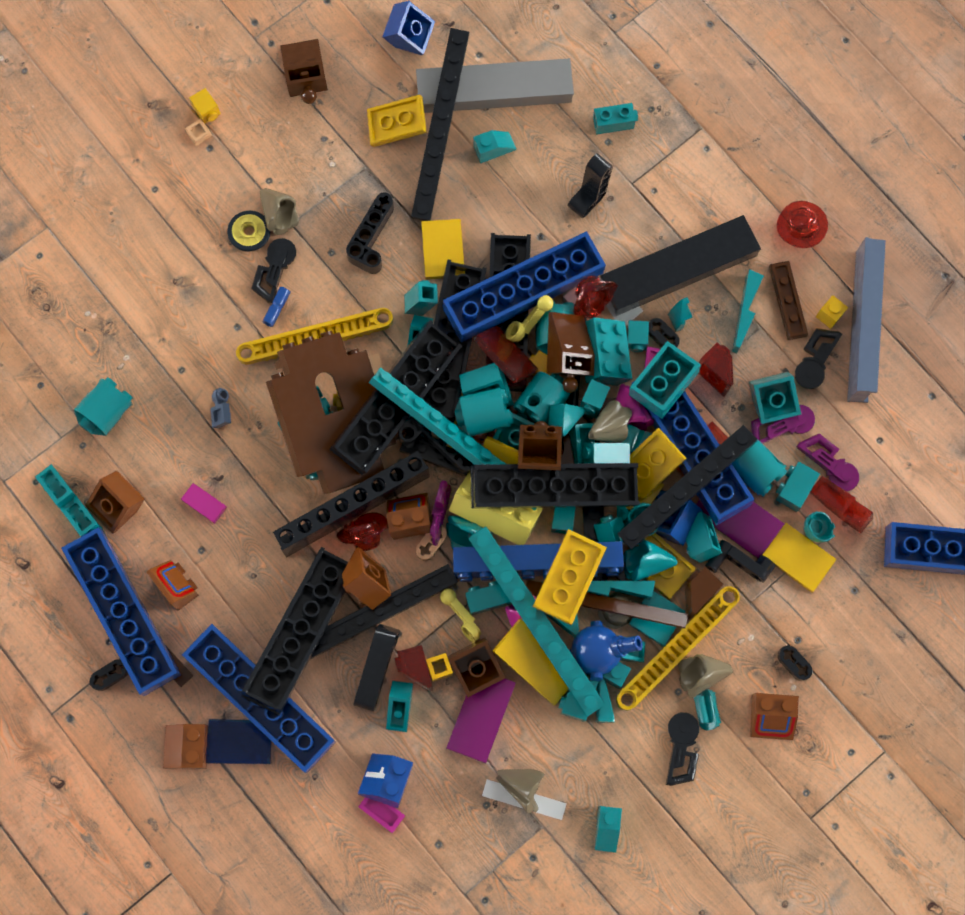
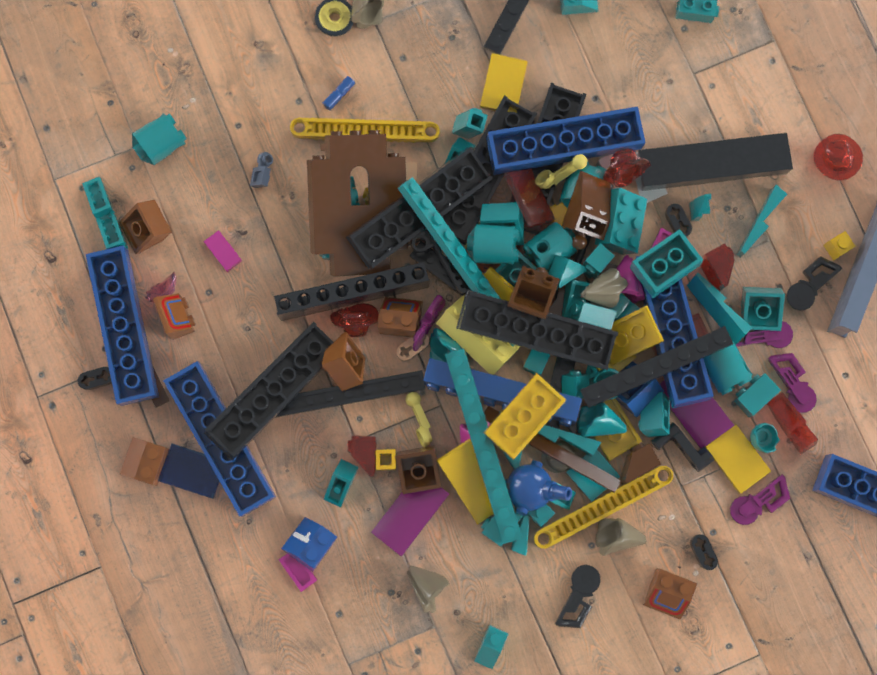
camera: 15 degrees right, 5 degrees up
black piece [251,238,296,303] -> none
black beam [346,192,394,274] -> none
black beam [353,624,400,712] -> none
teal brick [465,581,511,615] -> none
white sticker [482,779,567,820] -> none
black beam [568,153,613,218] -> none
teal brick [627,320,649,353] -> none
teal piece [694,689,721,730] -> none
reddish brown tile [769,261,808,340] -> none
none -> clear pink hat [145,272,177,303]
none -> teal slope [686,273,752,345]
none -> magenta piece [730,474,791,525]

